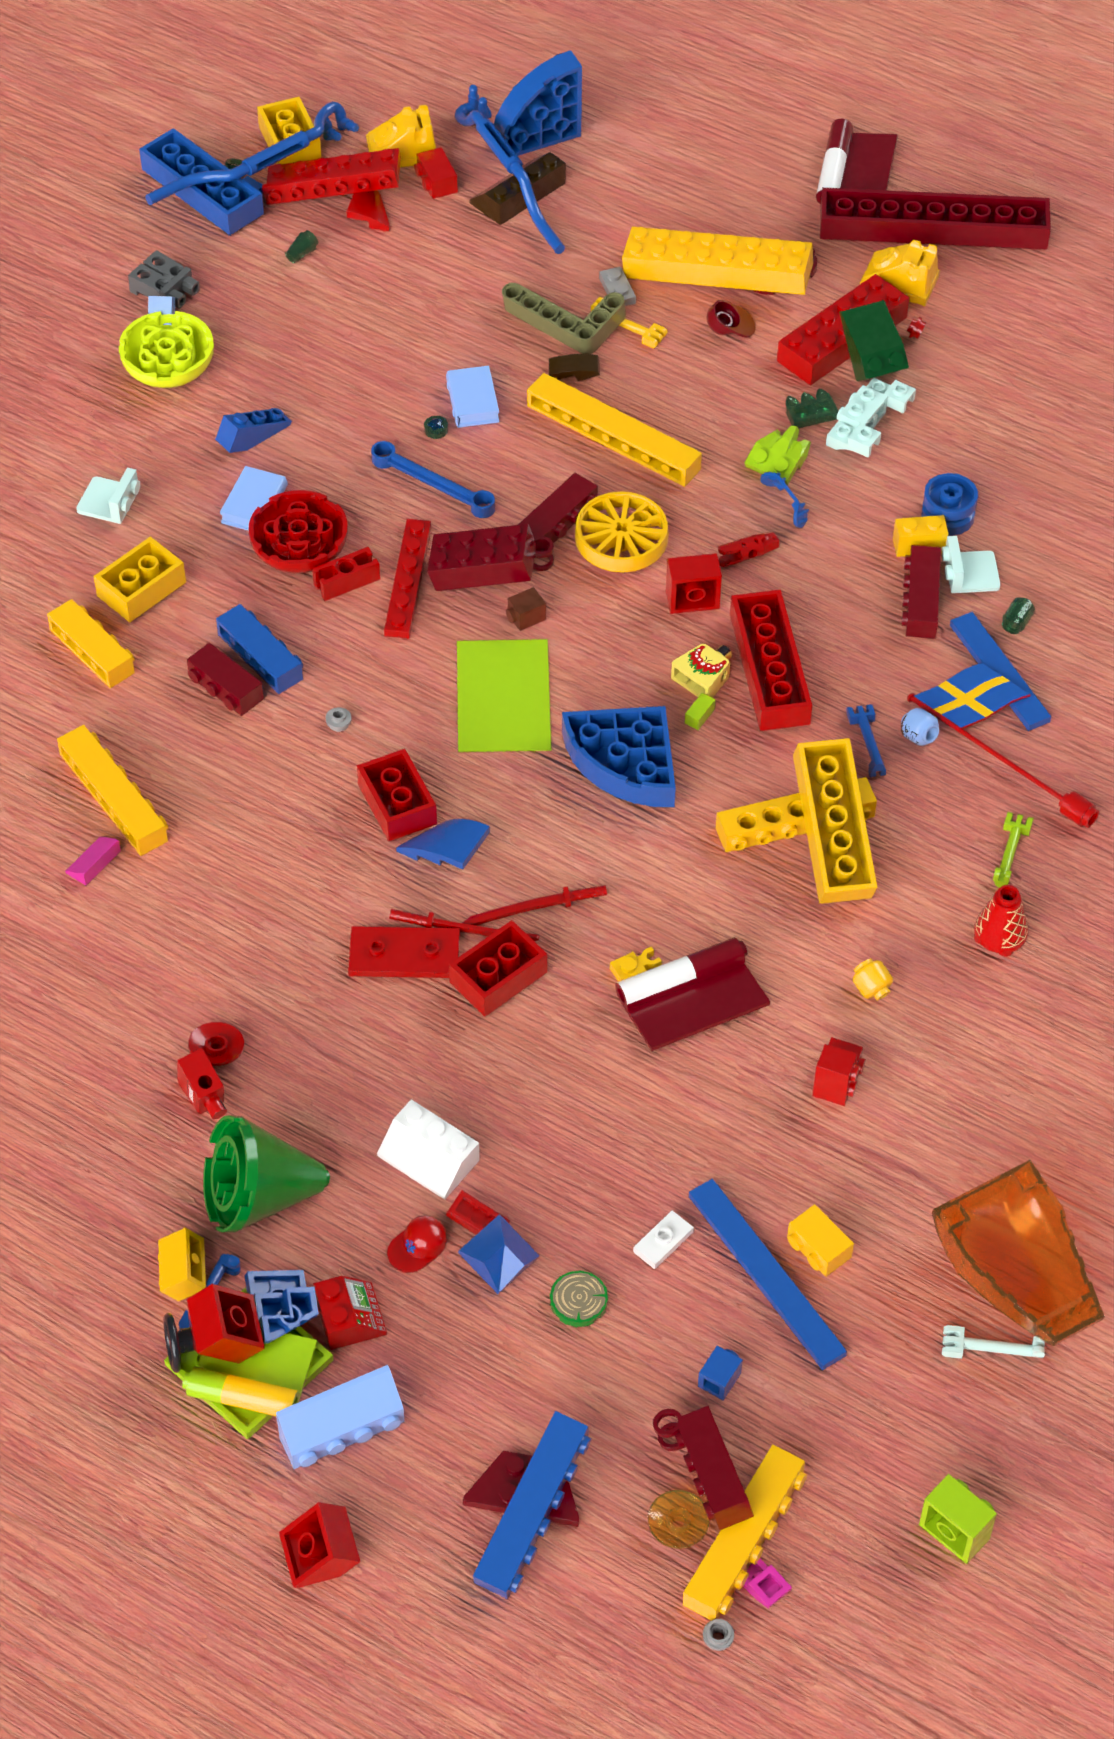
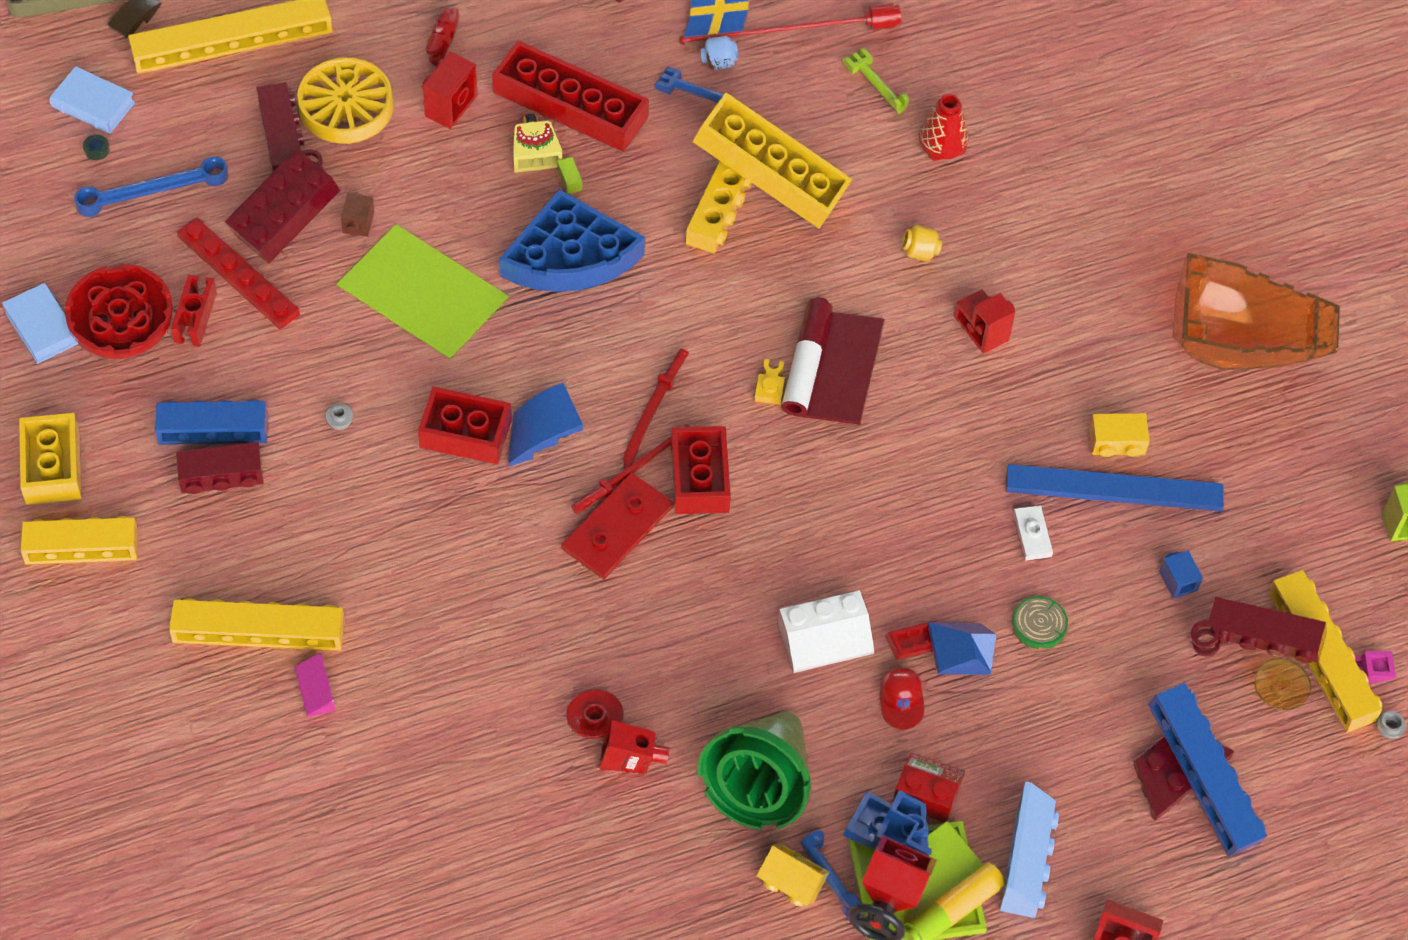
camera: 55 degrees left, 5 degrees up
light aqua hinge [942,1325,1045,1359] -> none

